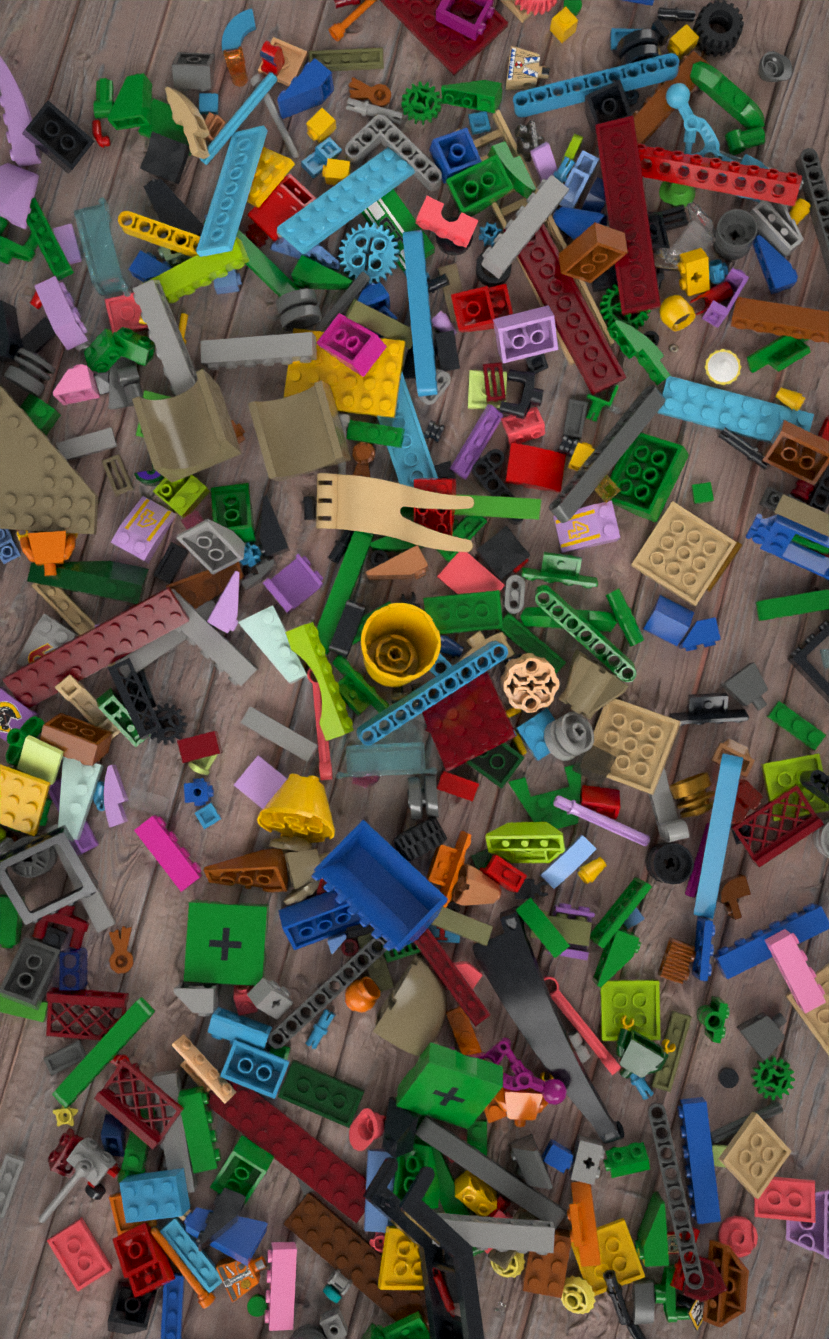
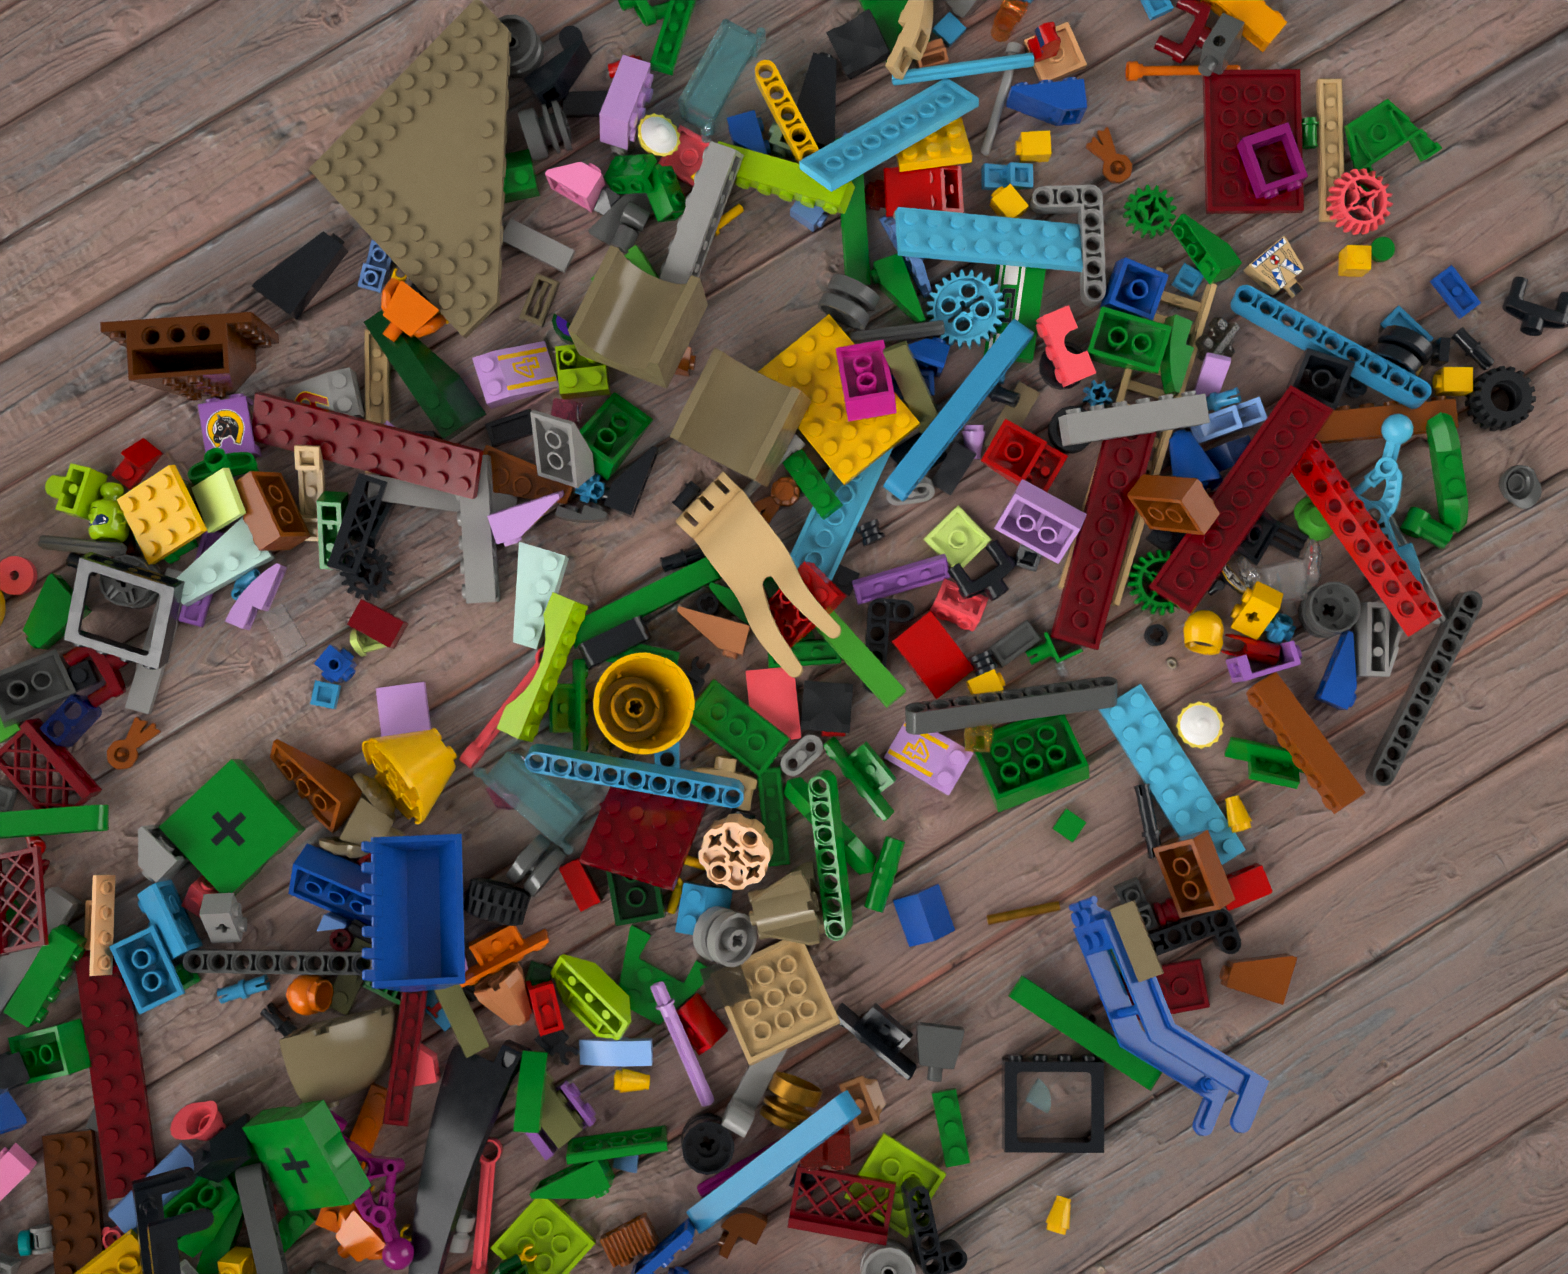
camera: 45 degrees right, 0 degrees up
lavender tile [53,224,82,264] -> none
dark pink brick [134,815,202,892] -> none
light grey brick [201,332,317,370] -> none
light grey slope [241,706,318,762] -> none
medium lavender panel [263,554,324,614] -> none
dark green tile [278,1060,365,1128] -> none
olive tile [308,48,384,71] -> none
light grey pin [346,97,403,125] -> none
dark blue cone [439,635,464,657] -> none
dark red tile [483,362,506,403] -> none
lime beam [561,133,584,166] -> none
green slope [607,320,671,385] -> none
tan plate [630,501,737,607] -> none
blue slope [679,617,721,651] -> none
yellow cone [789,198,811,225] -> none
none -> black axle [260,1002,298,1037]
none -> white piece [637,113,680,157]

